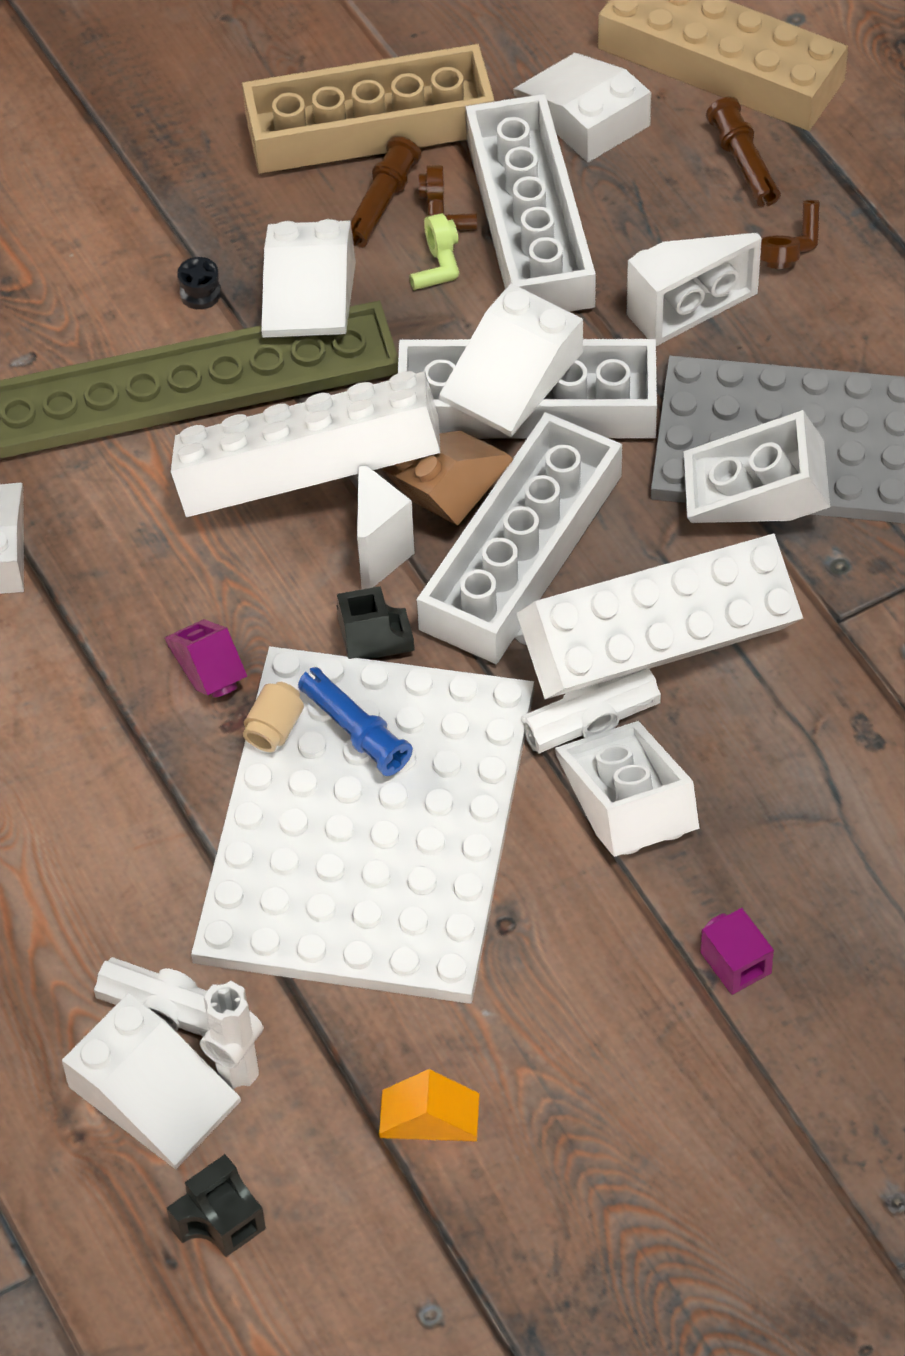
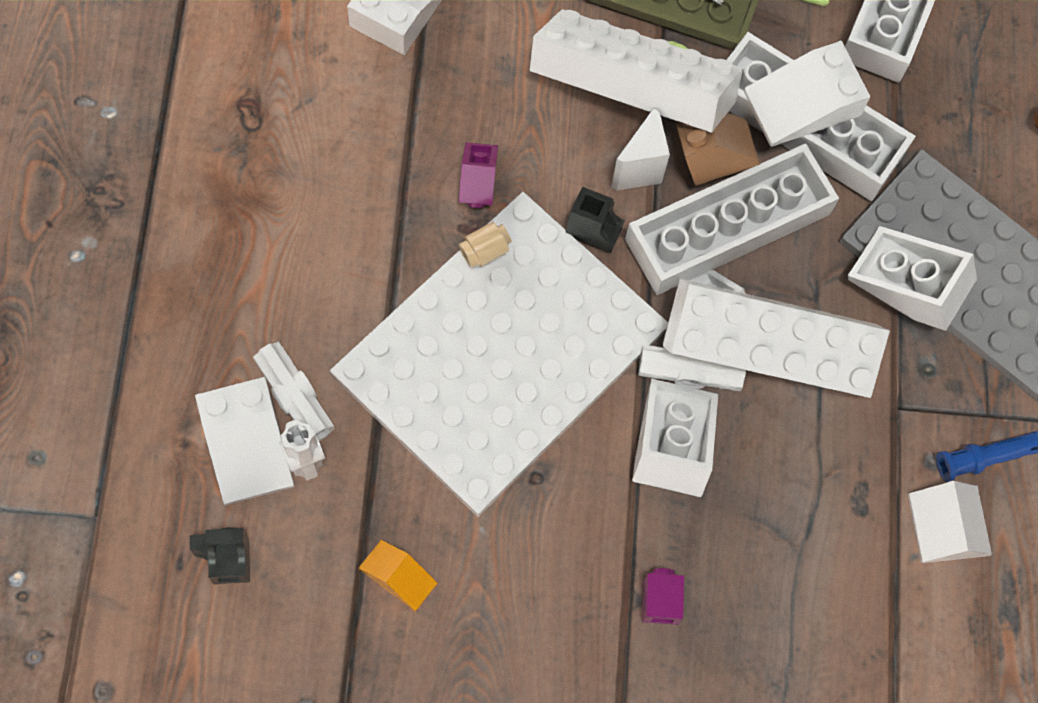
camera: 25 degrees right, 15 degrees up
blue pin [298,667,413,776] -> none
white slope [627,233,762,346] -> none

